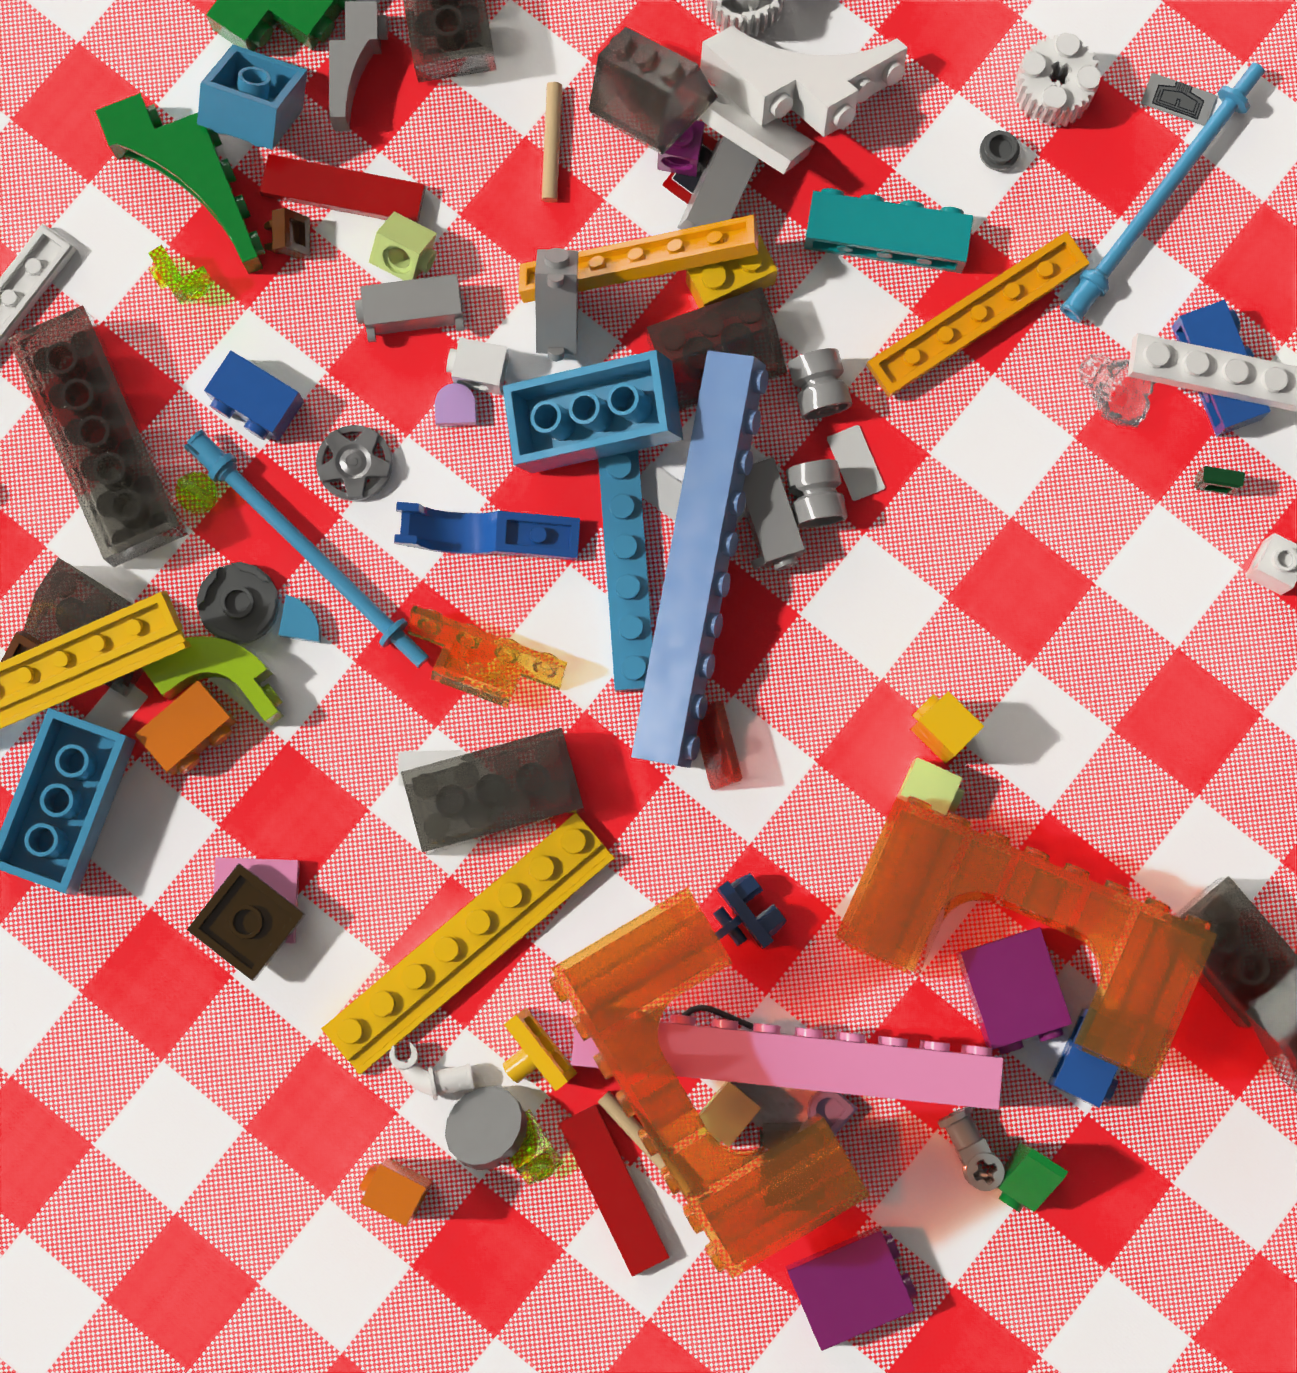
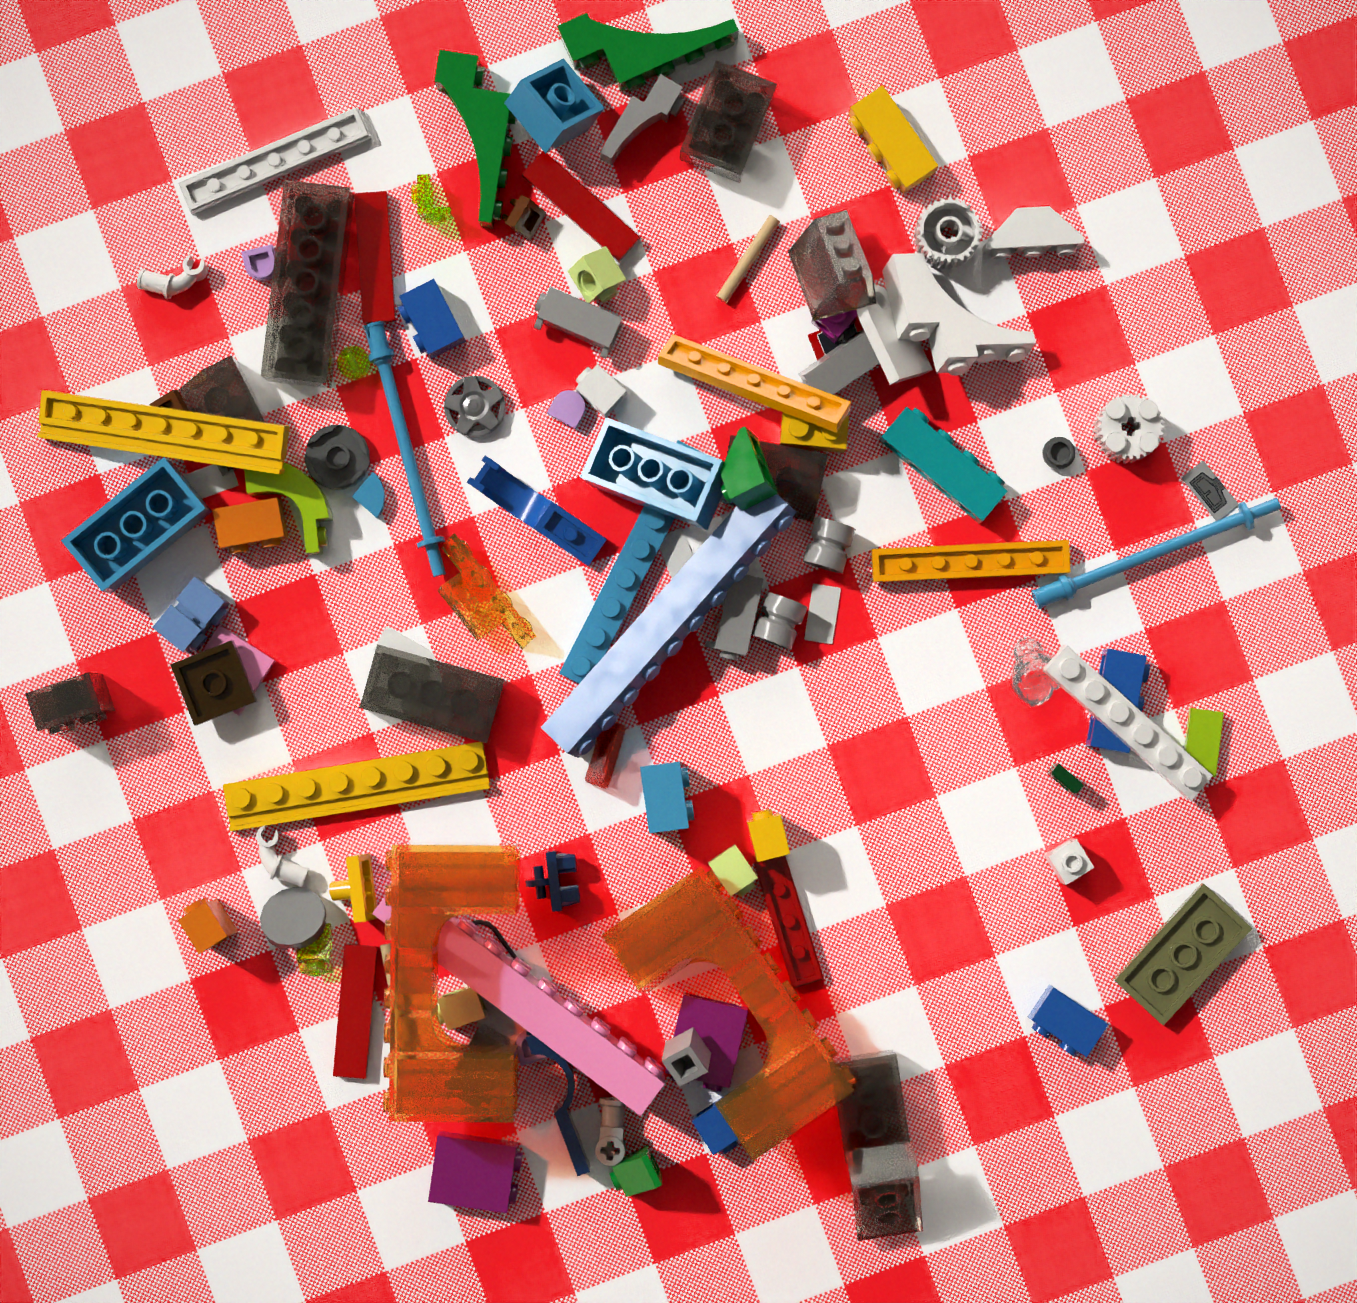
camera: 35 degrees right, 5 degrees up
light grey brick [535,248,578,362] -> none
none -> clear smoke brick [25,672,115,736]
none -> medium blue piece [152,576,230,654]
none -> lavender tile [241,244,279,282]
none -> red tile [354,191,396,324]
none -> dark blue piece [525,1031,590,1177]
none -> dark azure brick [640,761,695,834]
none -> light grey brick [662,1027,711,1087]
none -> green slope [720,426,778,511]
none -> red tile [753,855,824,989]

